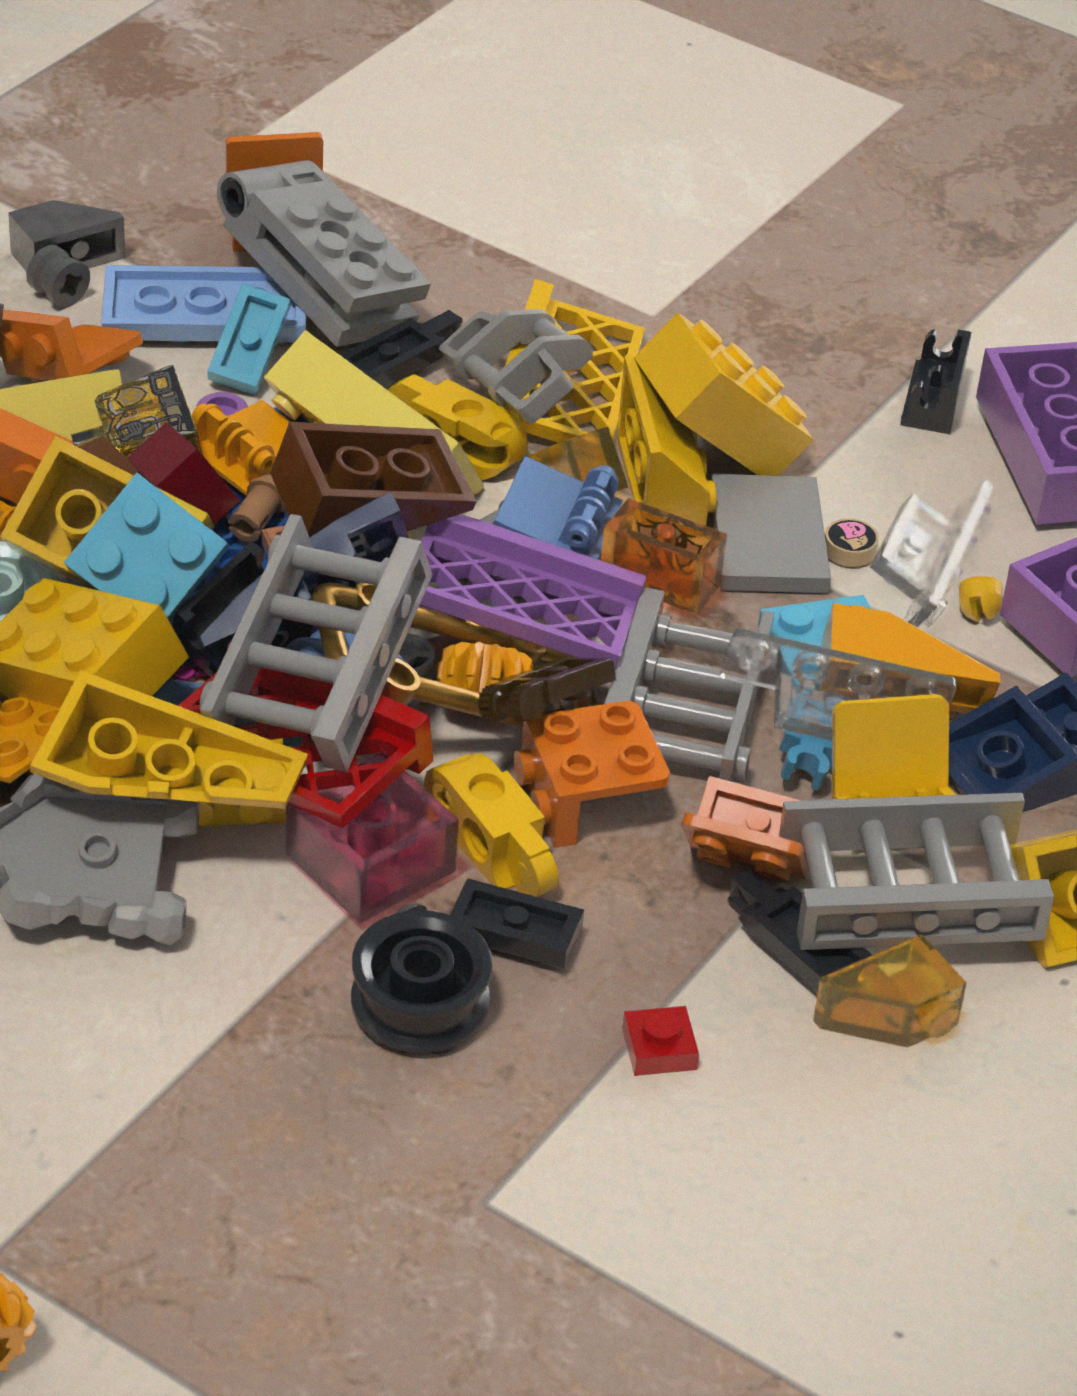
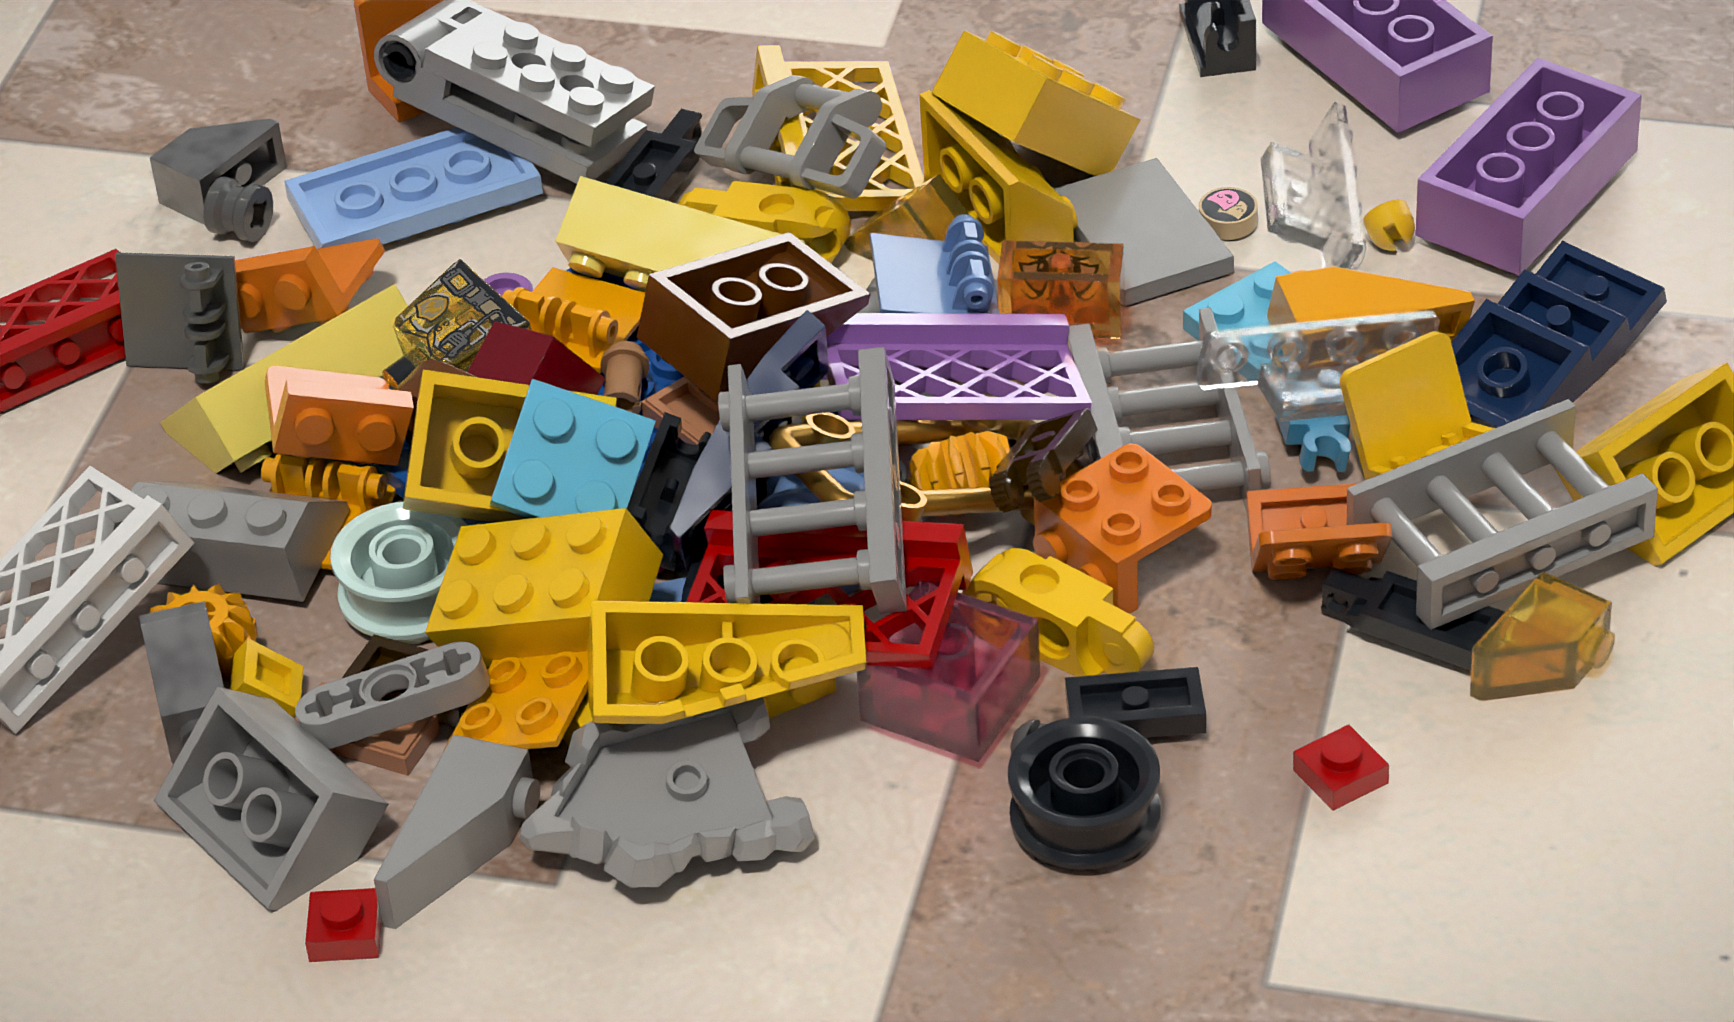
camera: 15 degrees left, 0 degrees up
medium azure plate [207,283,290,395] -> none

